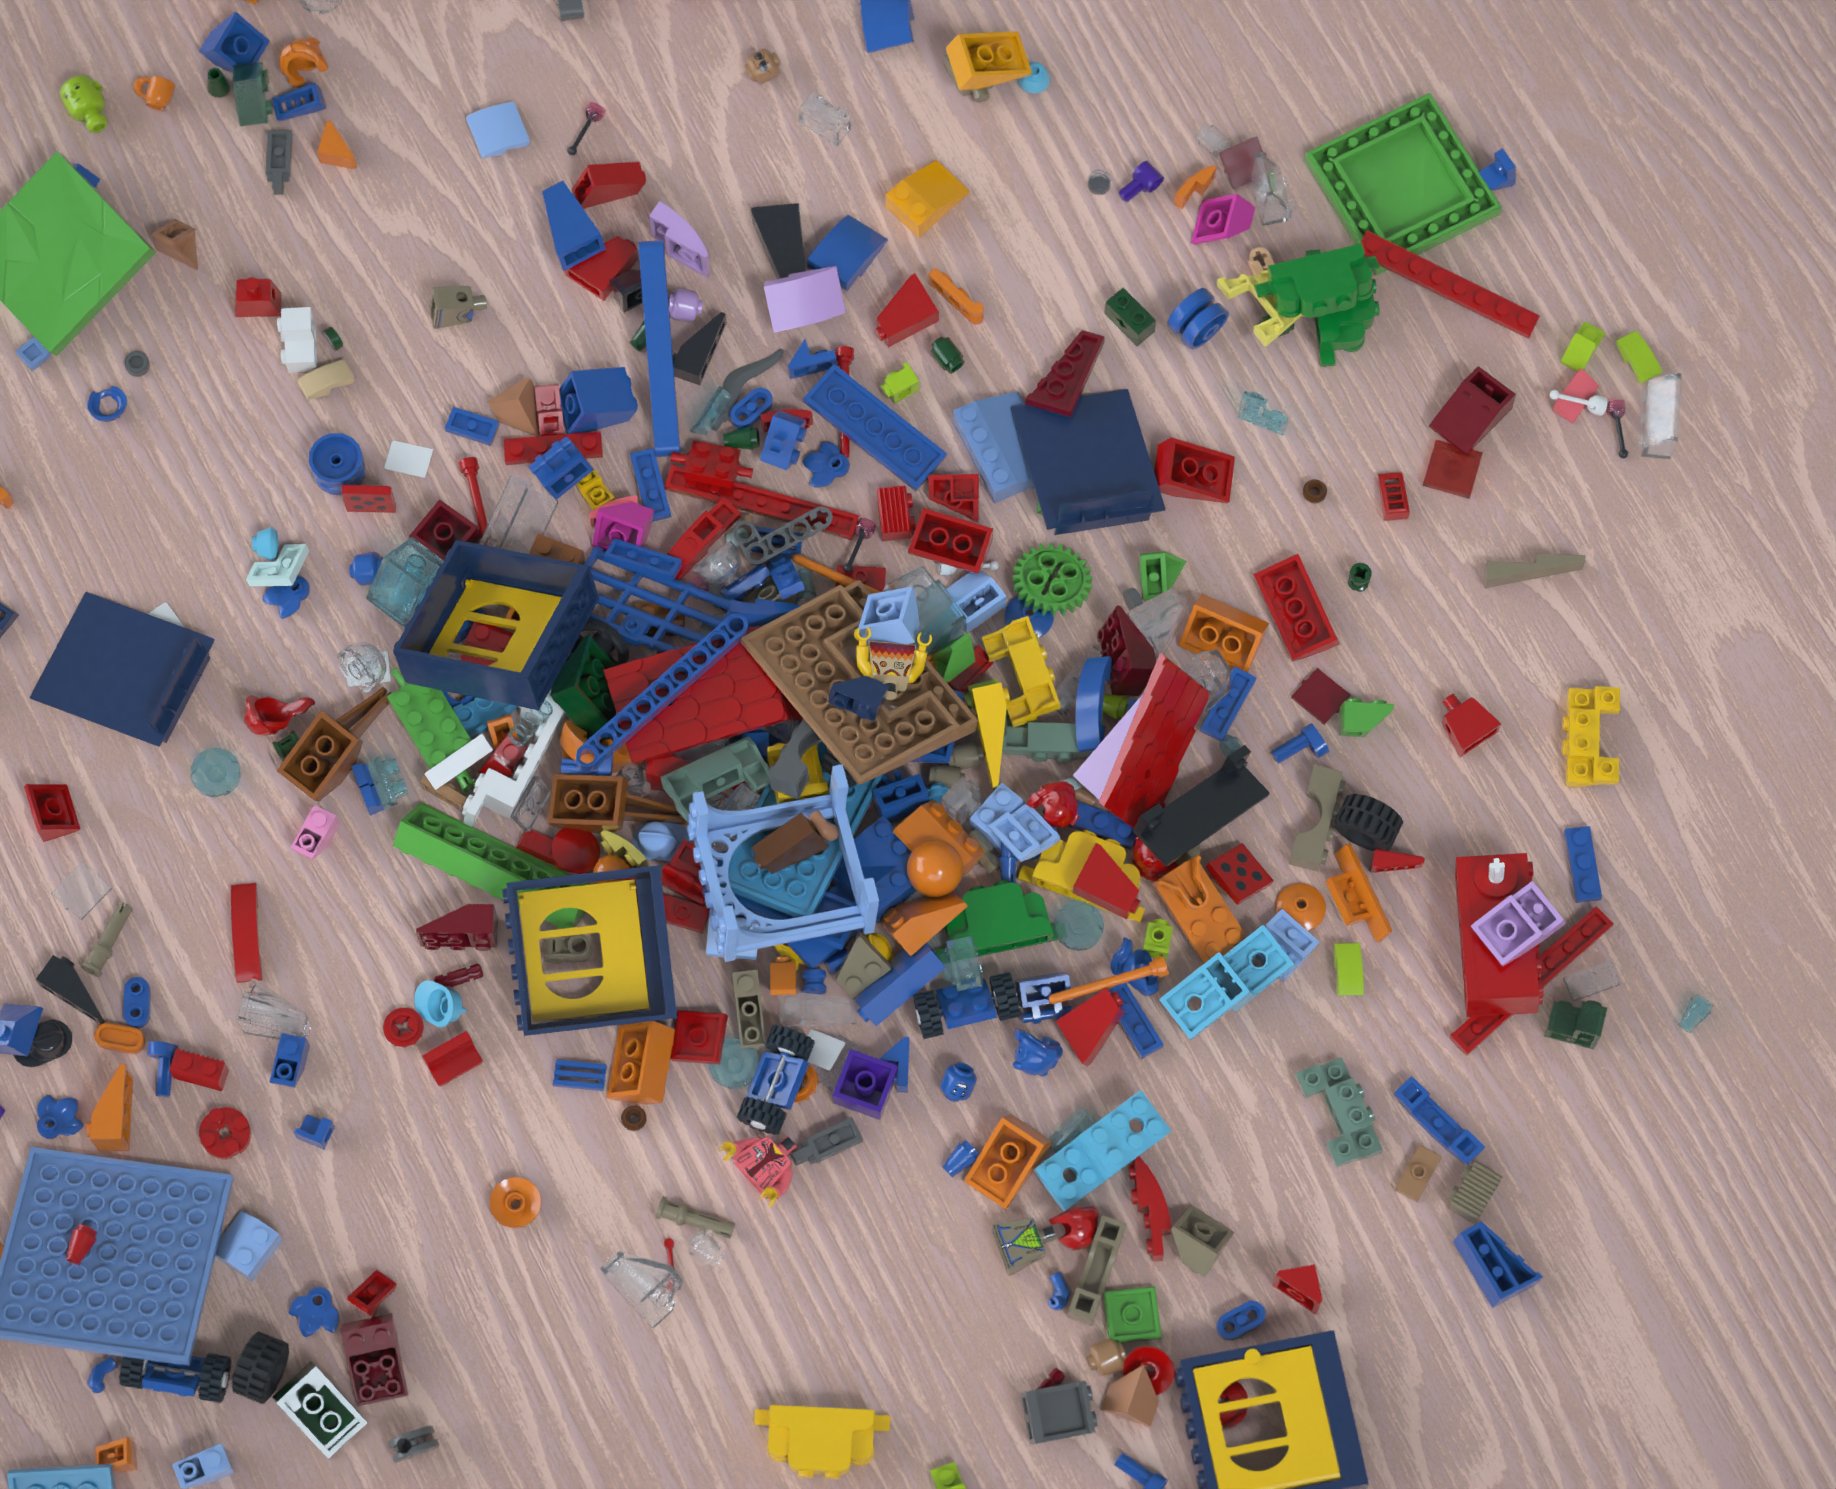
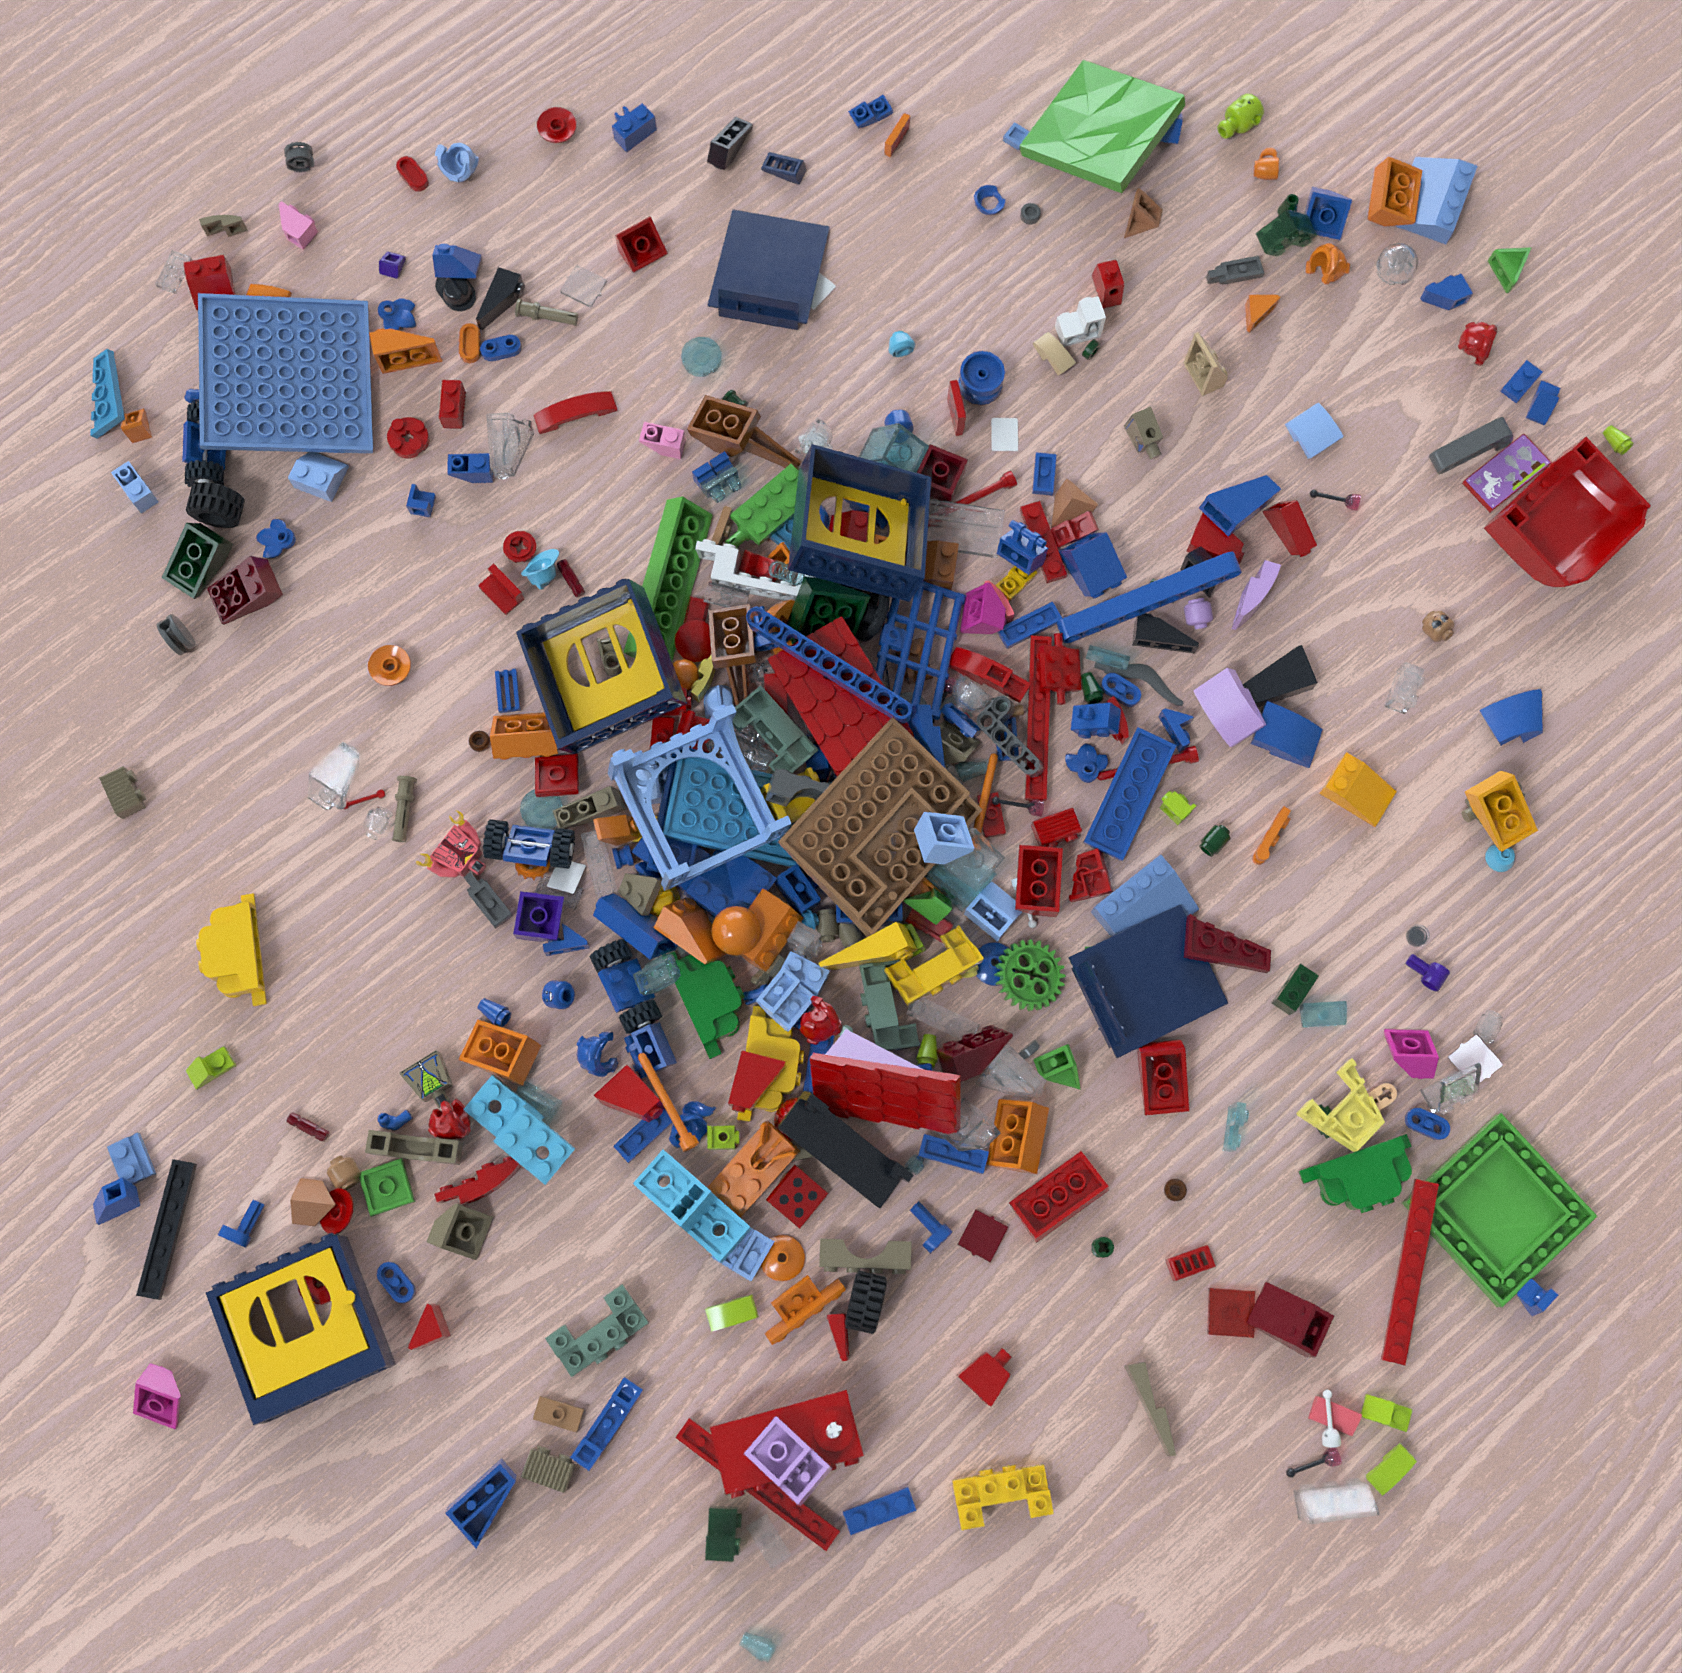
camera: 75 degrees right, 5 degrees up
red cone [66,1224,97,1265] -> none
blue piece [147,1041,179,1097] -> none
red piece [244,695,315,736] -> none
light aqua plate [246,544,309,587] -> none
blue plate [263,577,310,619] -> none
blue slope [272,83,326,121] -> none
red slope [347,1269,397,1317] -> none
dark red slope [416,904,498,951] -> none
white sticker [424,734,493,790] -> none
blue plate [604,538,682,583] -> none
reddish brown slope [752,813,830,874] -> none
blue plate [766,553,805,599] -> none
nougat arm [808,810,839,841] -> none
dark blue slope [828,676,889,722] -> none
torso [854,627,932,700] -> none
red slope [875,273,939,347] -> none
dark grey panel [1020,1381,1098,1445] -> none
clear light blue tile [1053,900,1104,951] -> none
blue slope [1075,656,1112,752] -> none
blue wheel [1167,288,1229,350] -> none
orange slope [1174,165,1217,209] -> none
green brick [1254,243,1379,318] -> none
bright green slope [1340,698,1394,737] -> none
none -> tan slope [1183,332,1228,396]
none -> clear light blue slope [1300,1001,1347,1027]
none -> blue plate [1405,1108,1450,1140]

